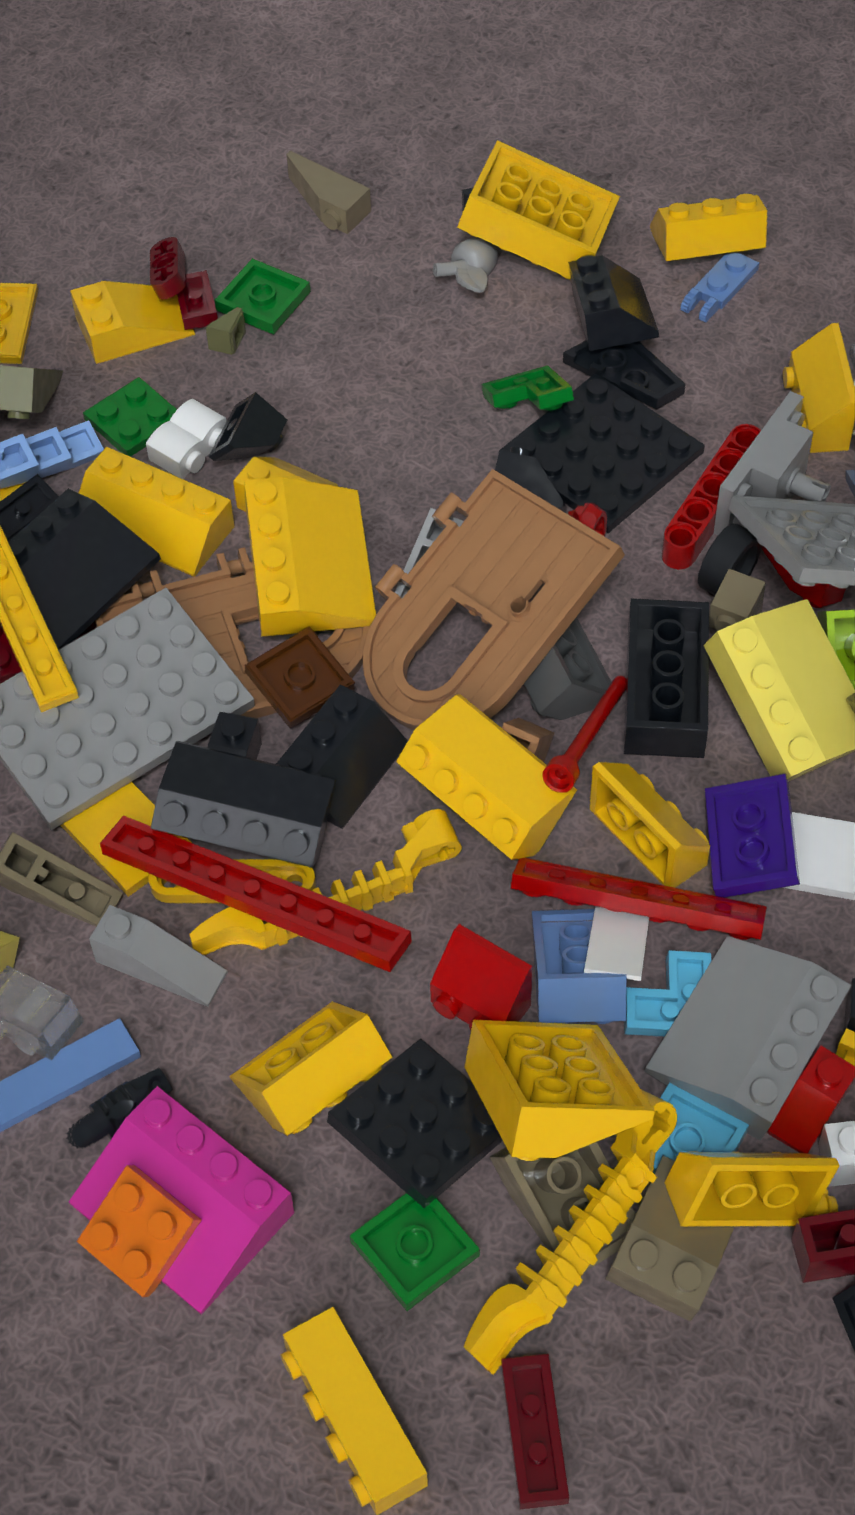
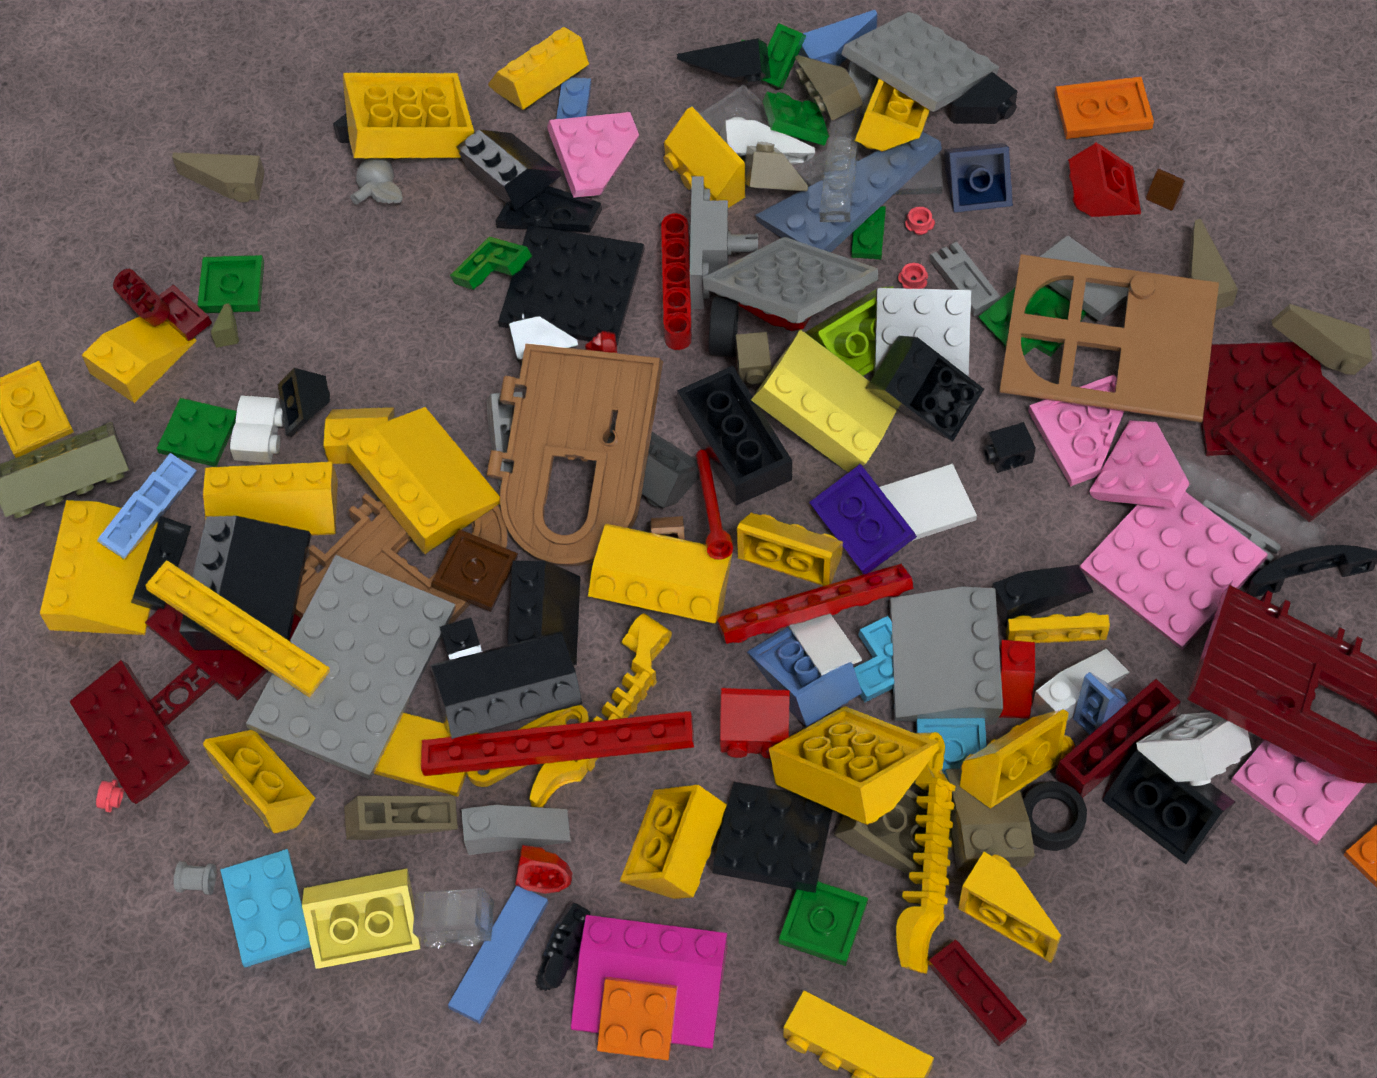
camera: 30 degrees left, 5 degrees up
none -> red rock [515,845,573,894]
none -> bright pink plate [547,112,639,198]
none -> yellow slope [958,852,1061,963]
none -> black tyre [1023,781,1087,851]

